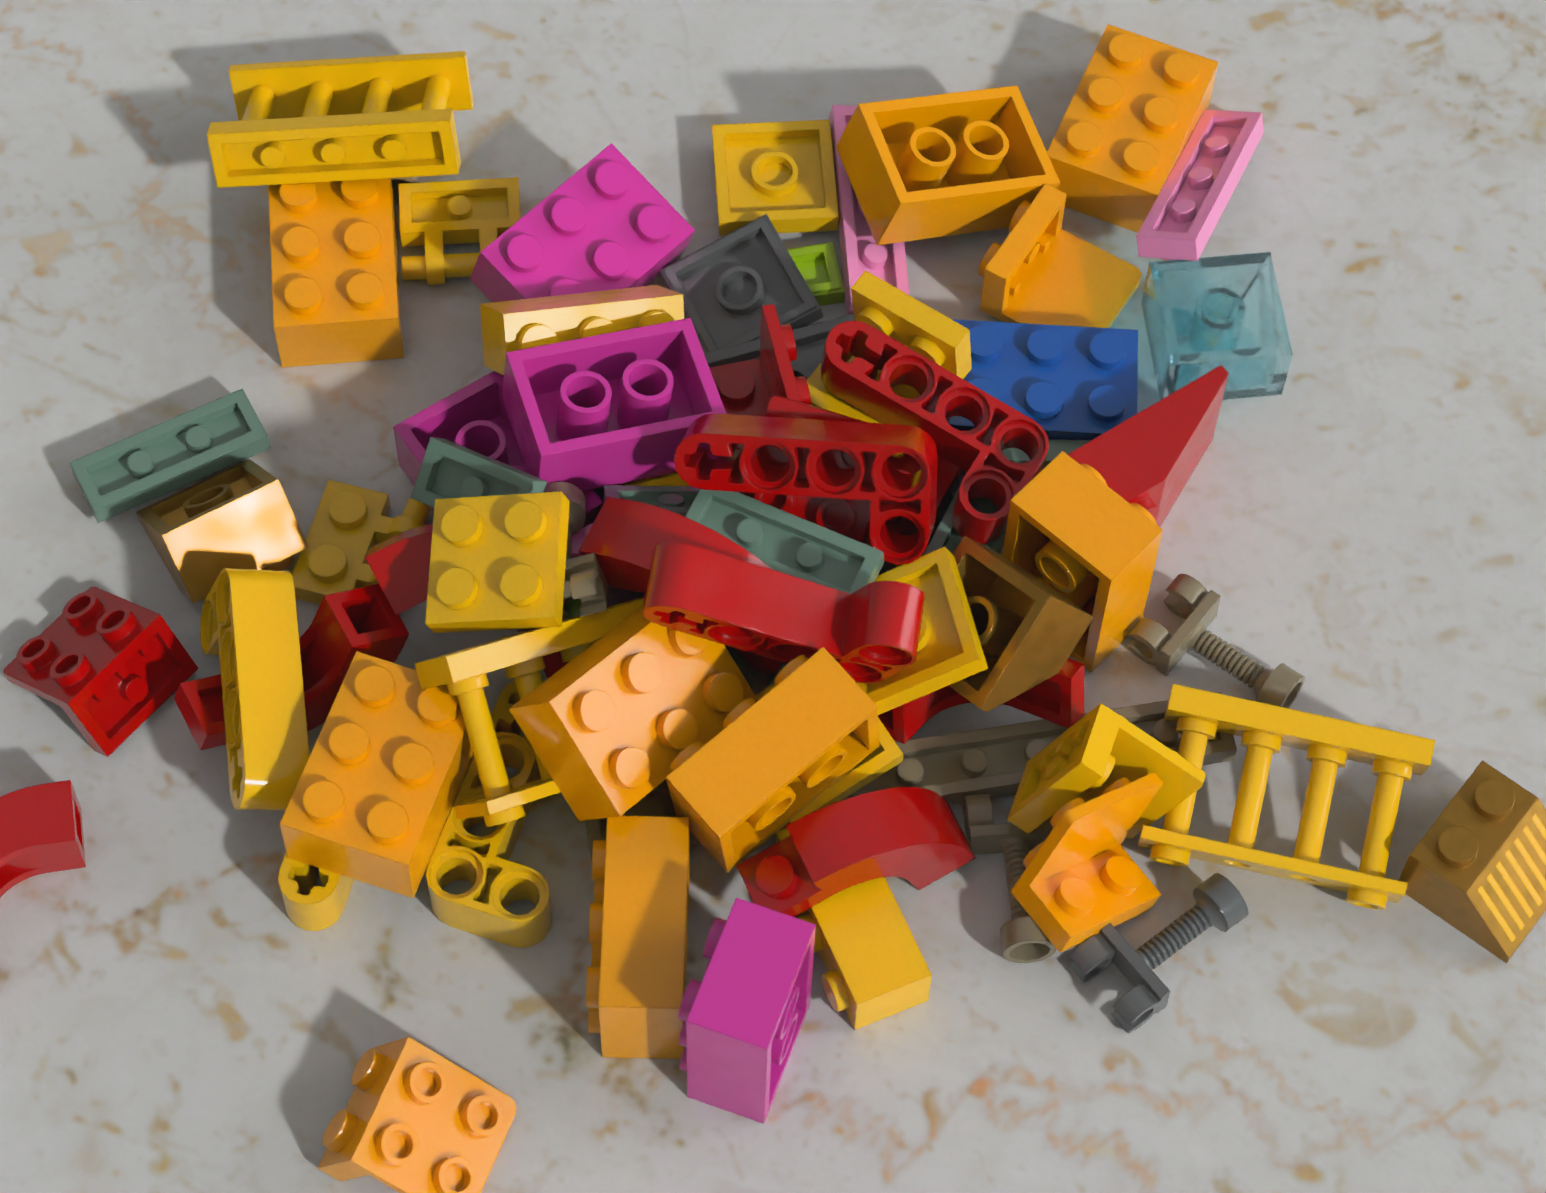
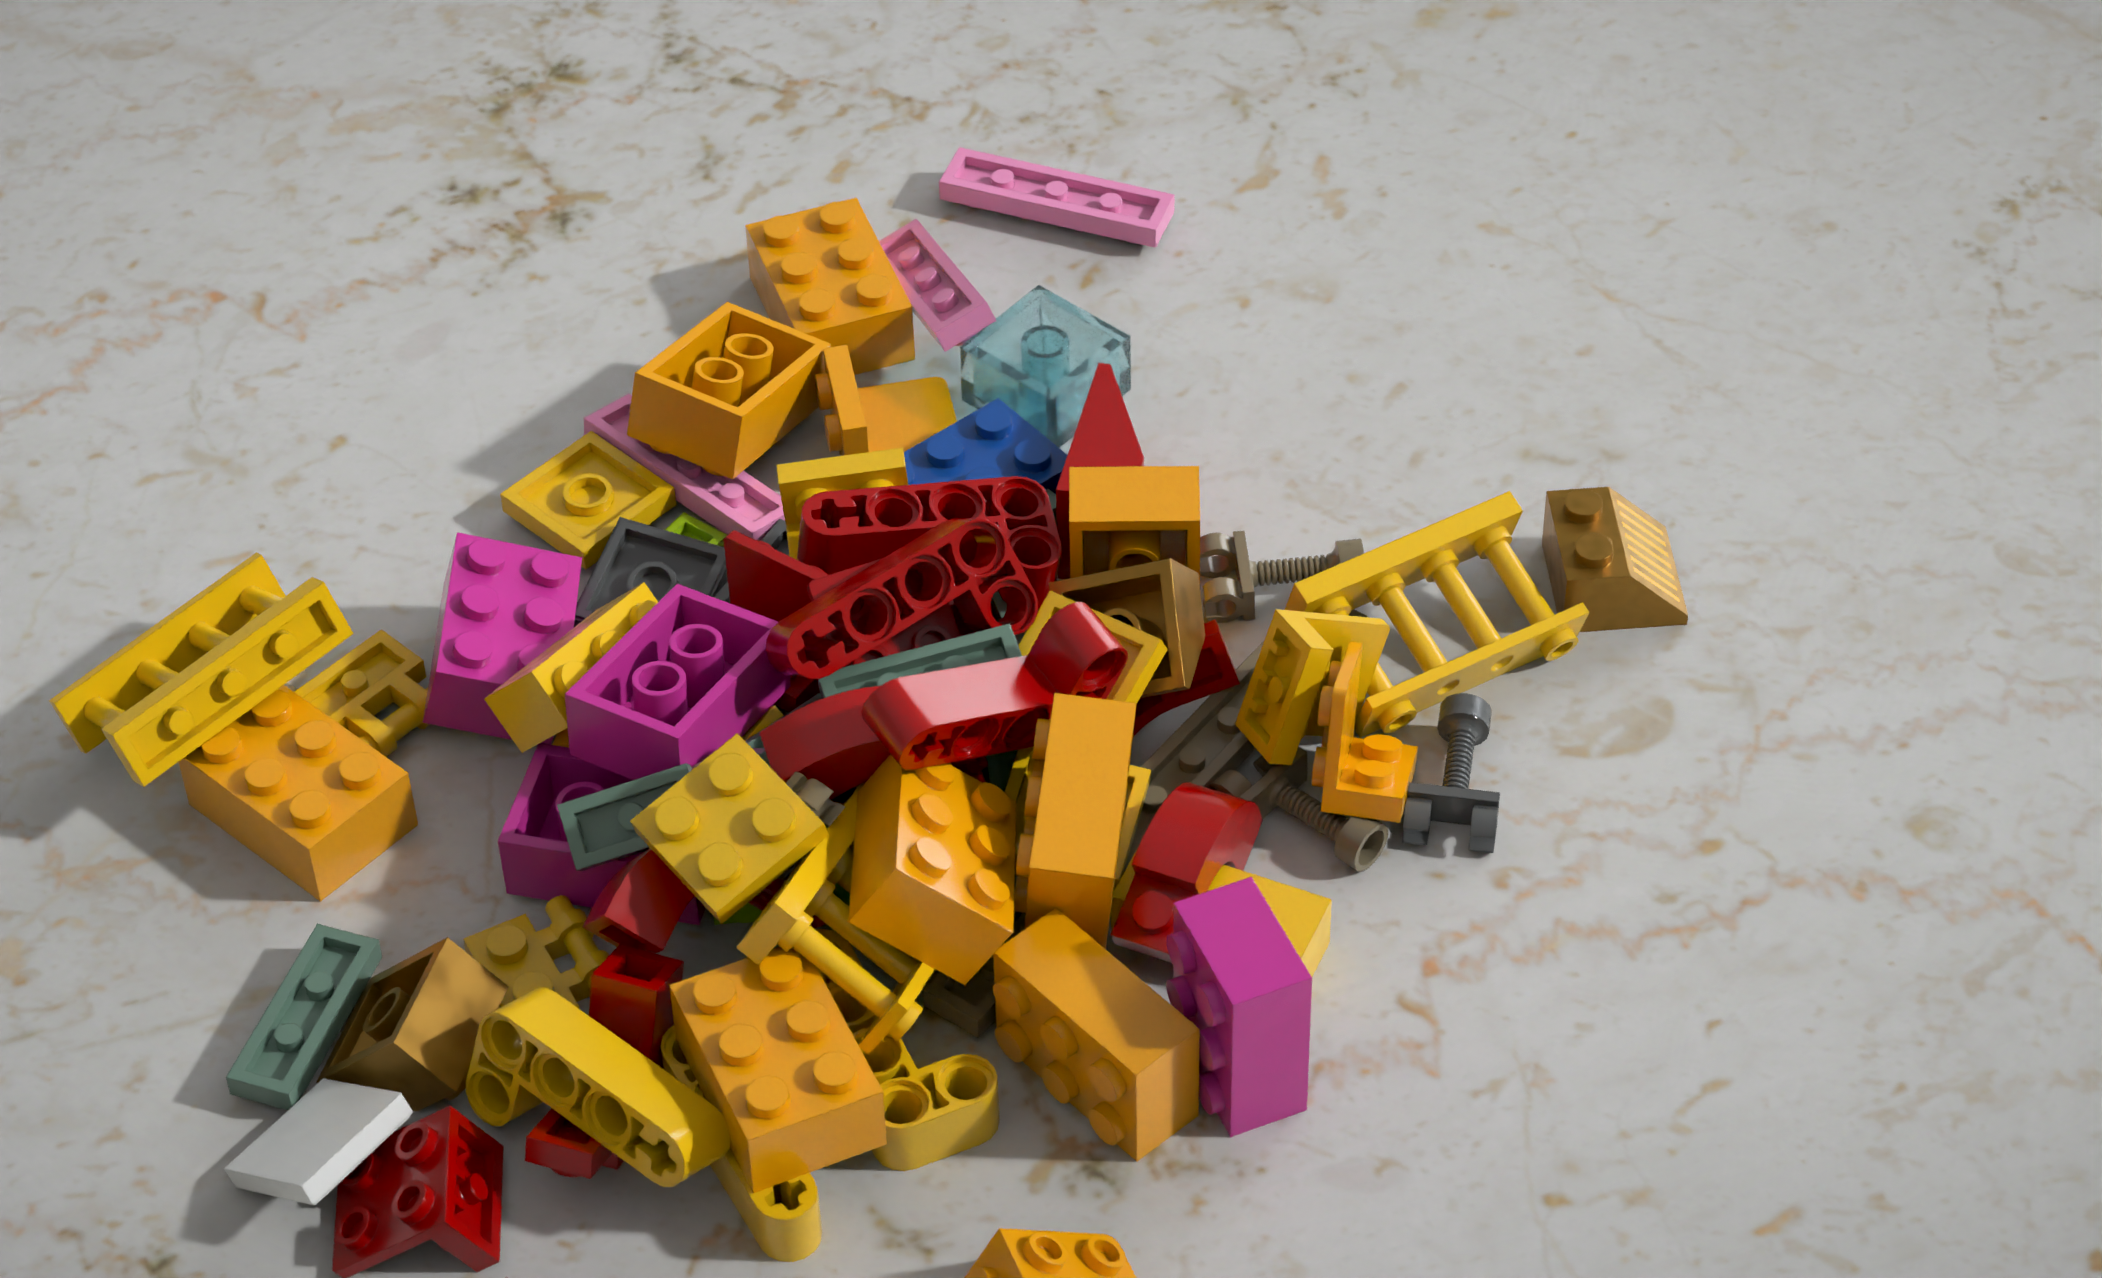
camera: 40 degrees left, 15 degrees down
none -> white tile [224,1079,413,1205]
none -> bright pink plate [939,147,1175,248]

